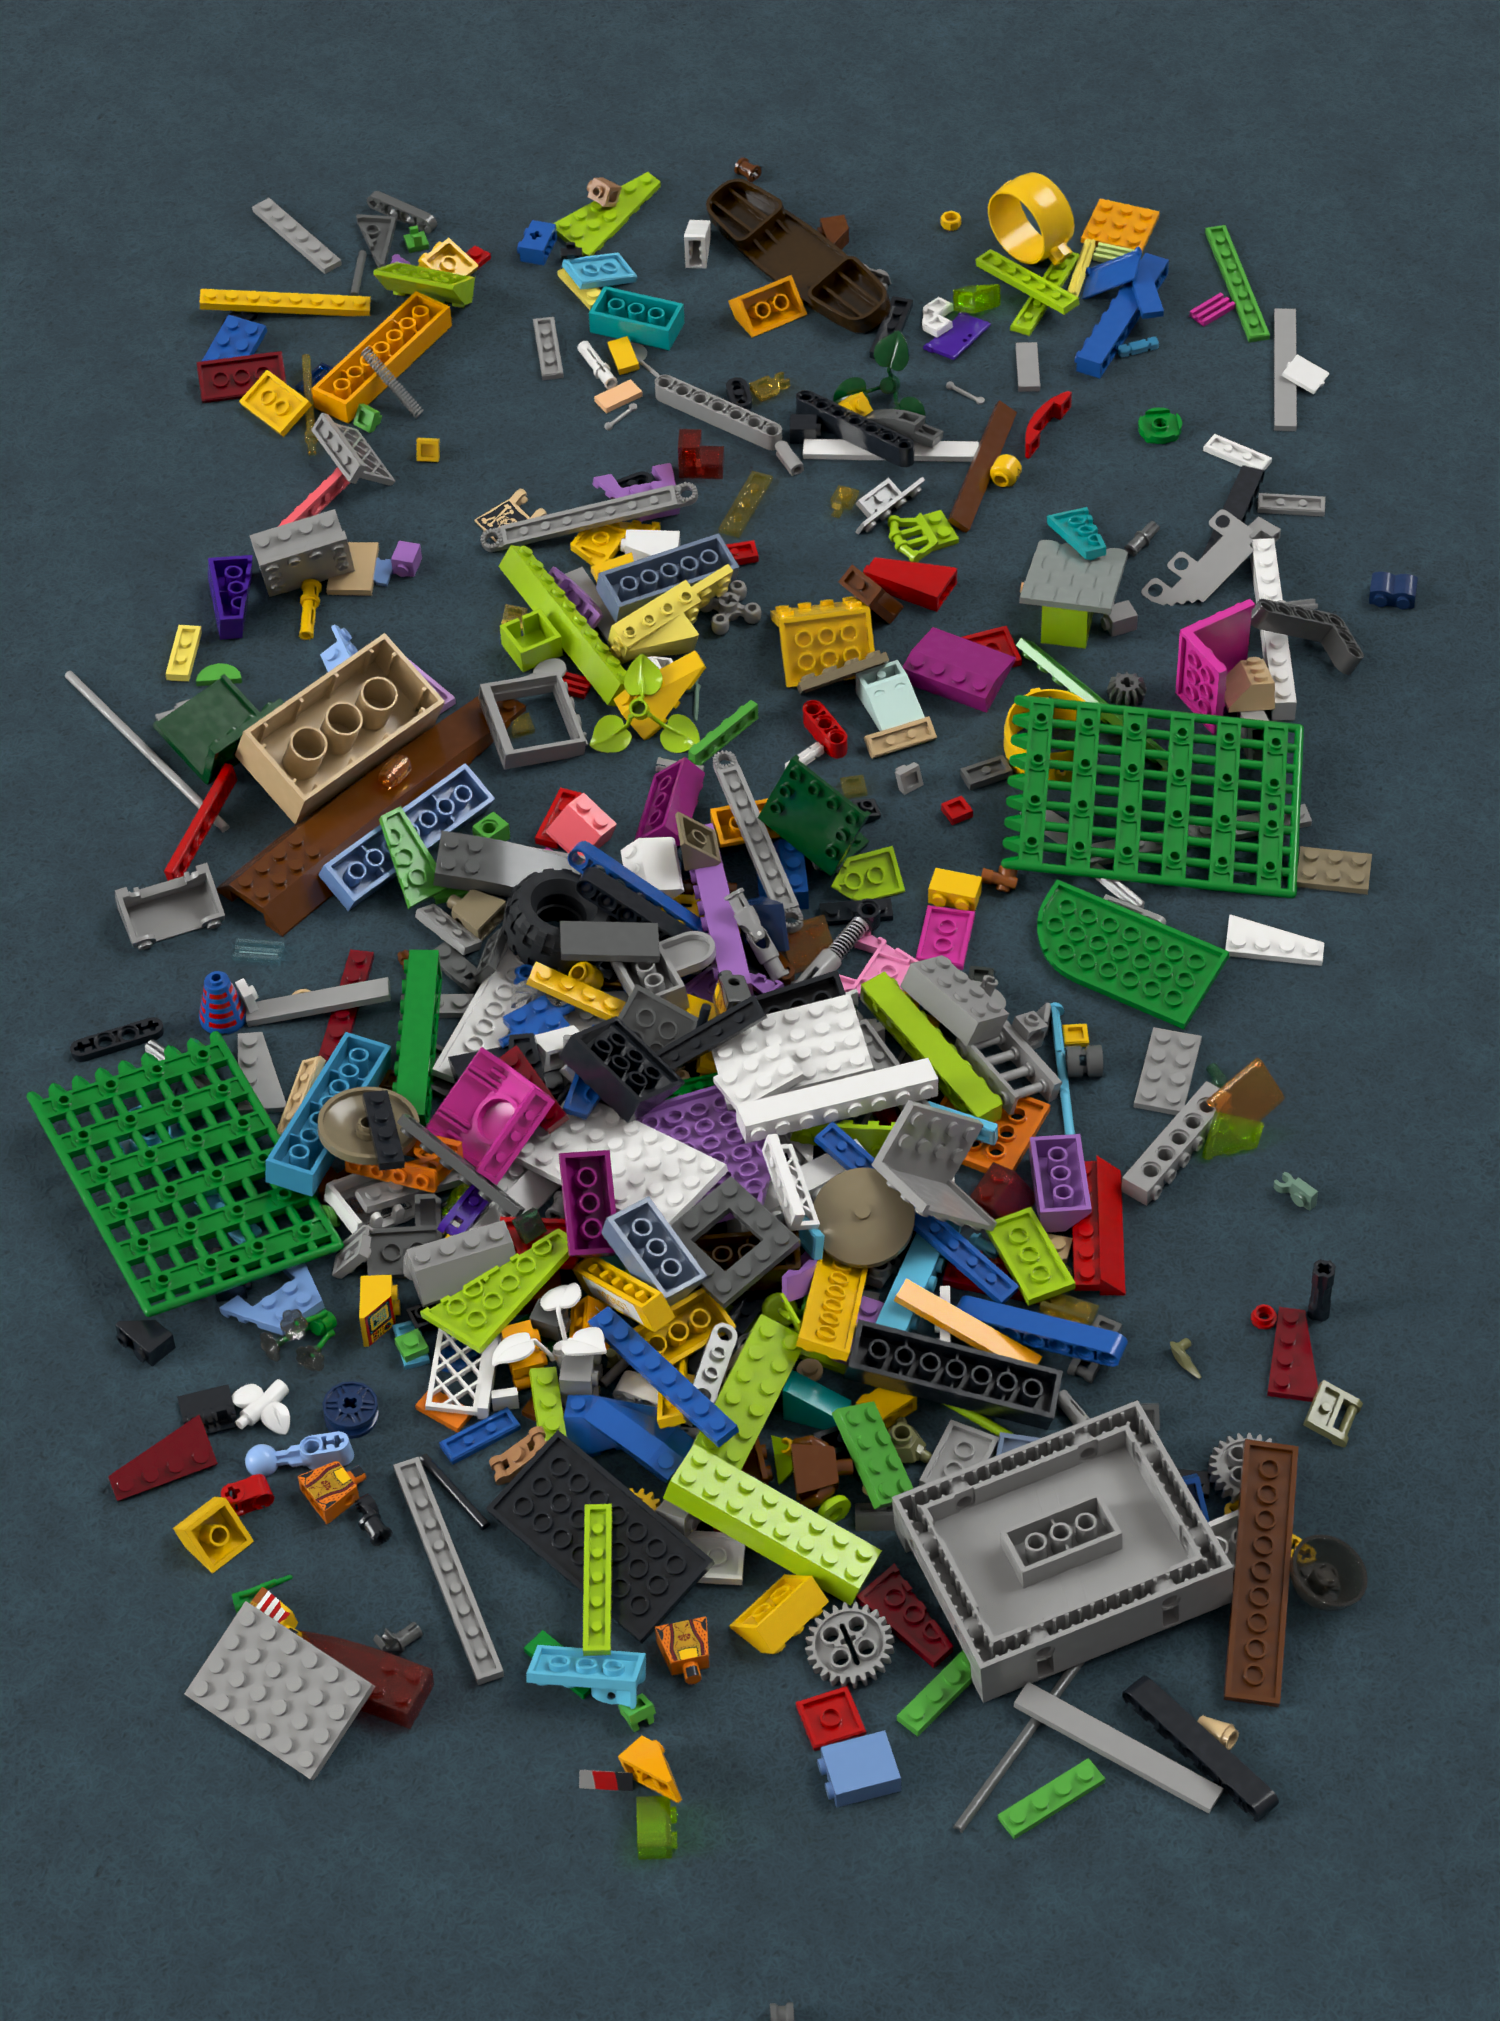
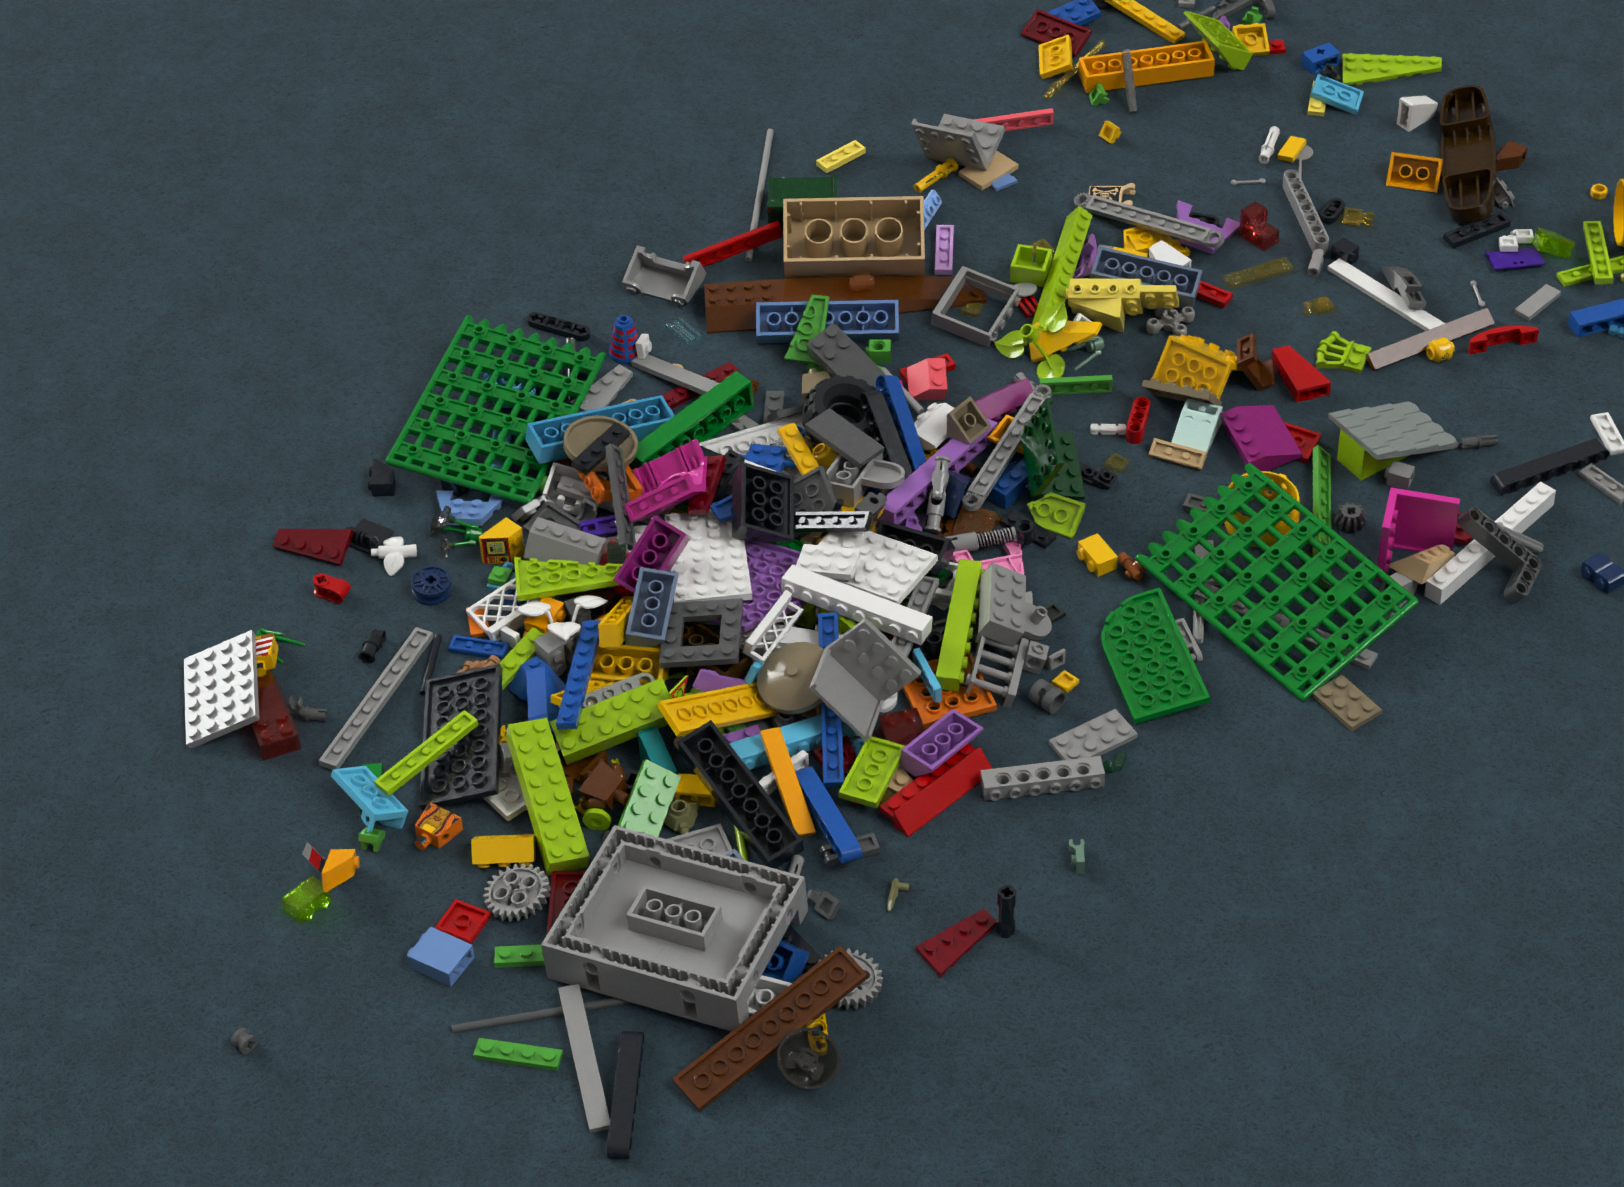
camera: 45 degrees right, 5 degrees down
yellow slope [173,1497,254,1573] -> none
bright green tile [196,663,242,686] -> none
dark purple wedge [208,555,253,640] -> none
light blue beam [245,1431,354,1477] -> none
torso [298,1461,366,1524] -> none
light grey fence [311,413,395,485] -> none
medium lavender brick [391,541,422,577] -> none
light grey plate [415,904,482,955] -> none
light grey tile [533,317,564,380] -> none
medium nougat brick [587,177,622,207] -> none
teal brick [589,286,684,350] -> none
light nougat tile [594,379,642,413] -> none
reddish brown bush [734,157,762,183] -> none
black beam [796,390,915,467] -> none
dark green plant [833,330,926,424] -> none
yellow brick [838,392,873,417] -> none
light grey bracket [855,477,925,534] -> none
light grey tile [895,762,924,795] -> none
dark pink tile [916,905,975,970] -> none
red plate [941,795,973,825] -> none
clear yellow bracket [1039,1294,1099,1326] -> none
teal wing [1047,507,1106,560] -> none
medium azure bar [1050,1002,1075,1135] -> none
green plate [1138,407,1182,444] -> none
light grey piece [1142,509,1254,606] -> none
tan cone [1197,1715,1239,1750] -> none
clear neon green wing [1202,1111,1264,1160] -> none
clear orange piece [1206,1057,1285,1141] -> none
white wing [1225,915,1324,966] -> none
light grey piece [1248,517,1281,546] -> none
red plate [1251,1304,1277,1329] -> none
plate [1303,1380,1363,1447] -> none

